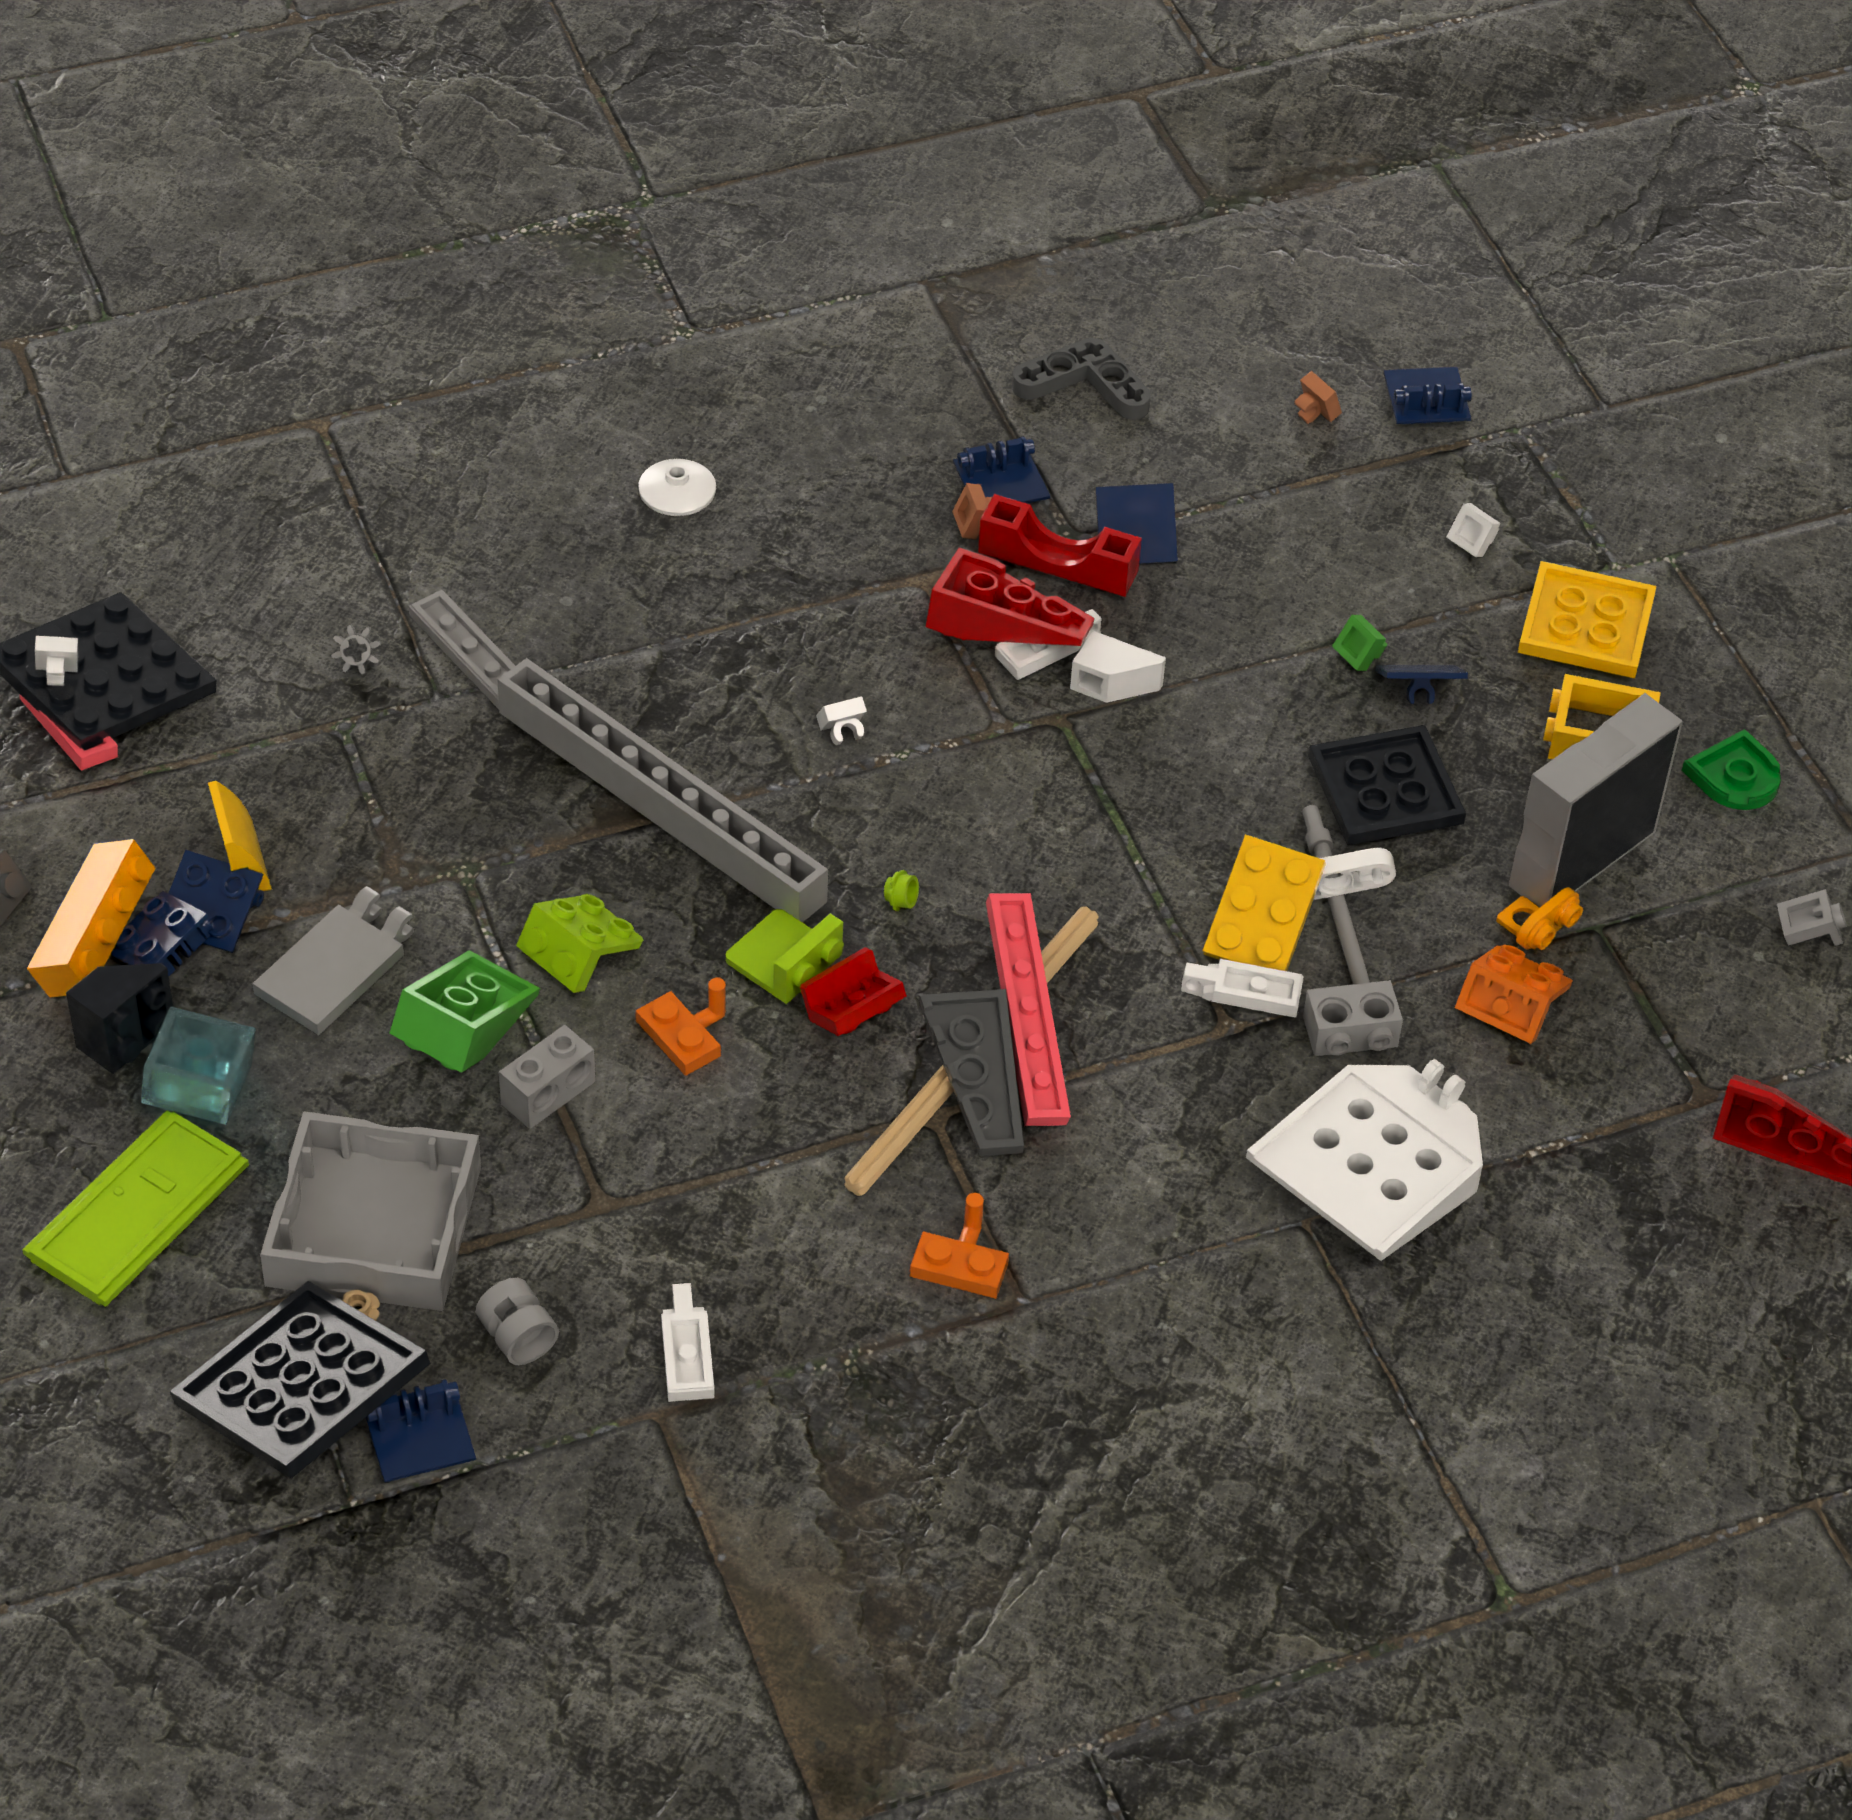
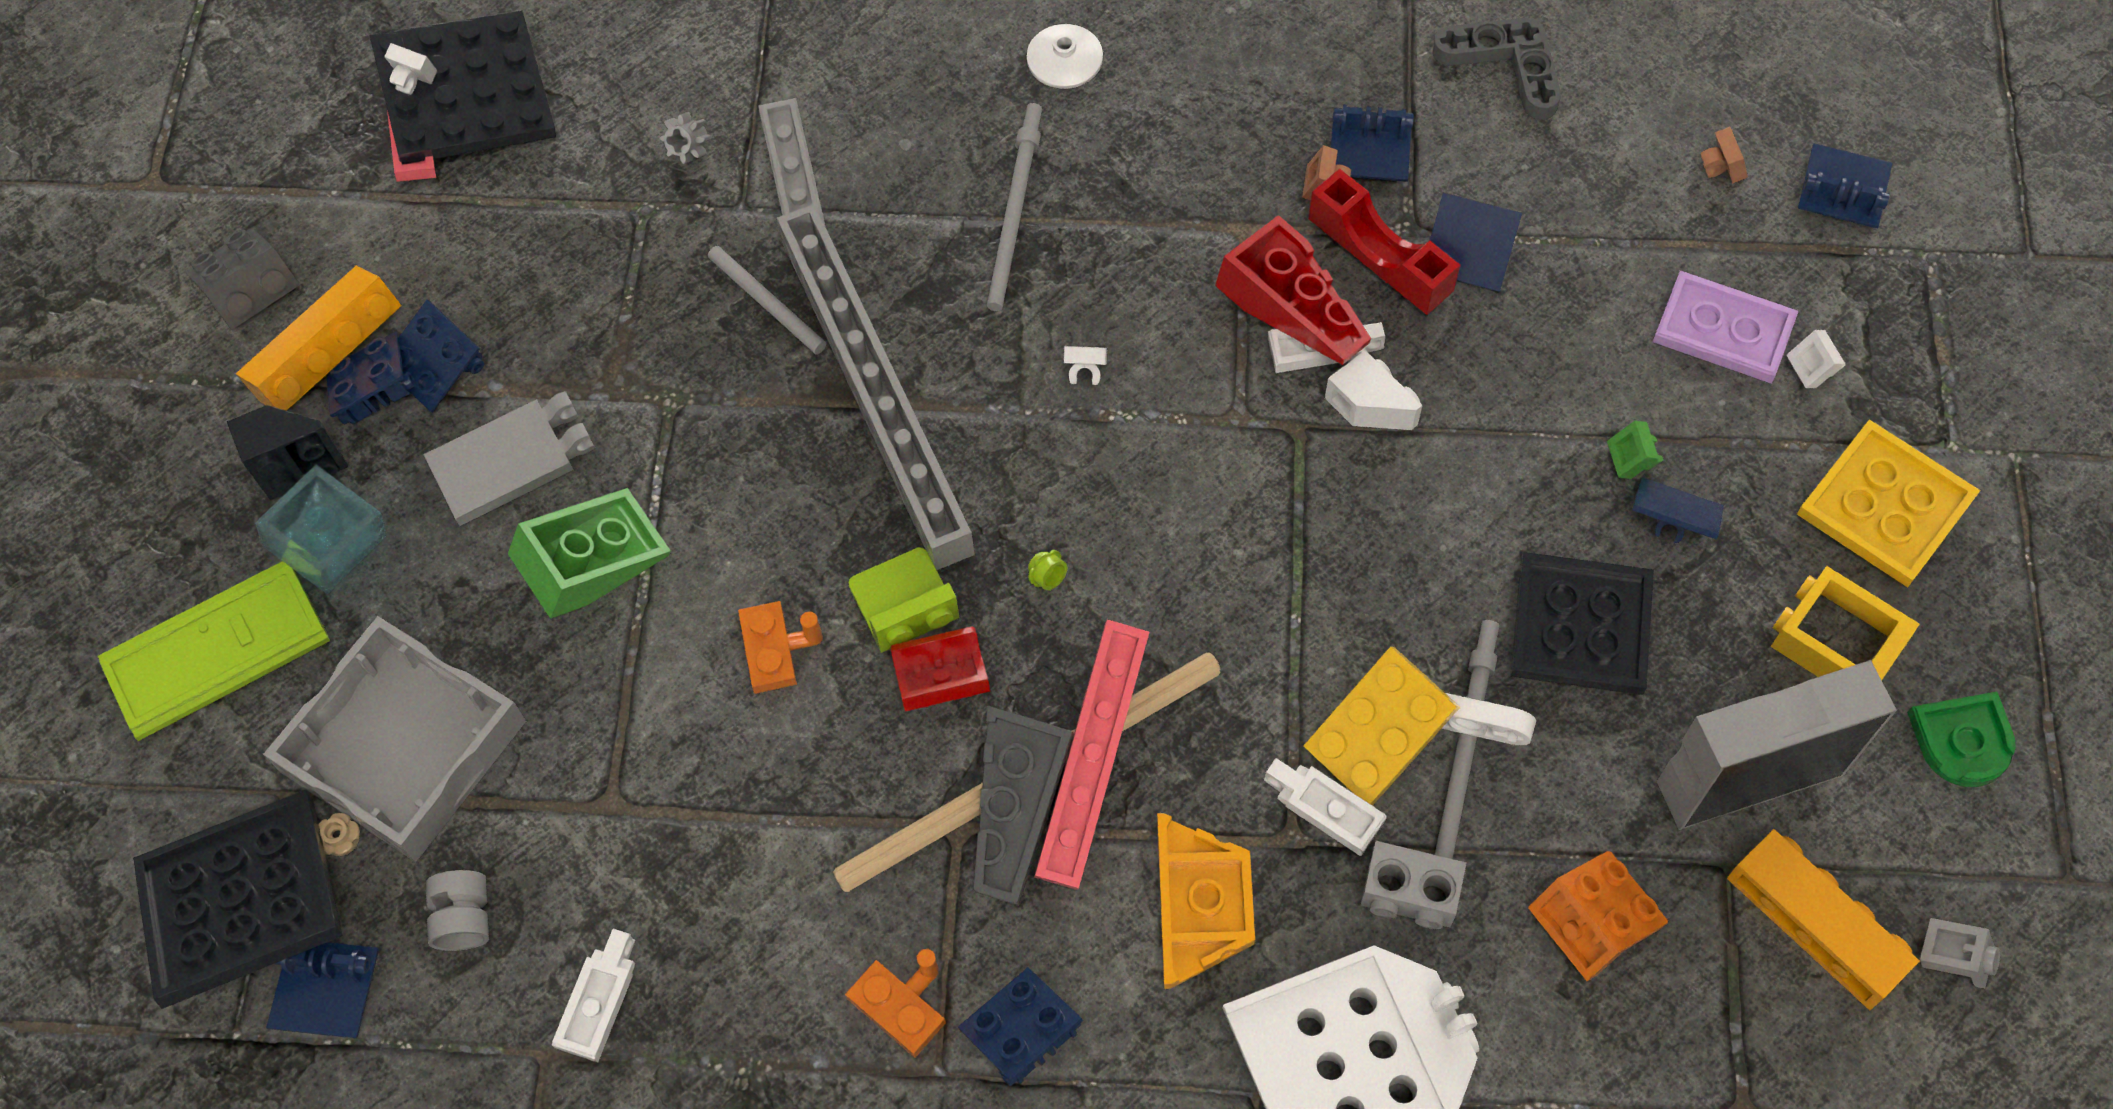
camera: 30 degrees right, 15 degrees up
yellow slope [208,781,272,891] -> none
light grey brick [499,1025,595,1129] -> none
lime bracket [516,894,643,993] -> none
light orange bracket [1496,887,1583,950] -> none
none -> light grey bar [708,246,826,354]
none -> dark blue hinge [958,967,1083,1087]
none -> light grey bar [987,103,1042,311]
none -> light orange wing [1157,813,1255,989]
none -> lavender tile [1653,271,1798,384]
none -> light orange brick [1727,829,1920,1010]

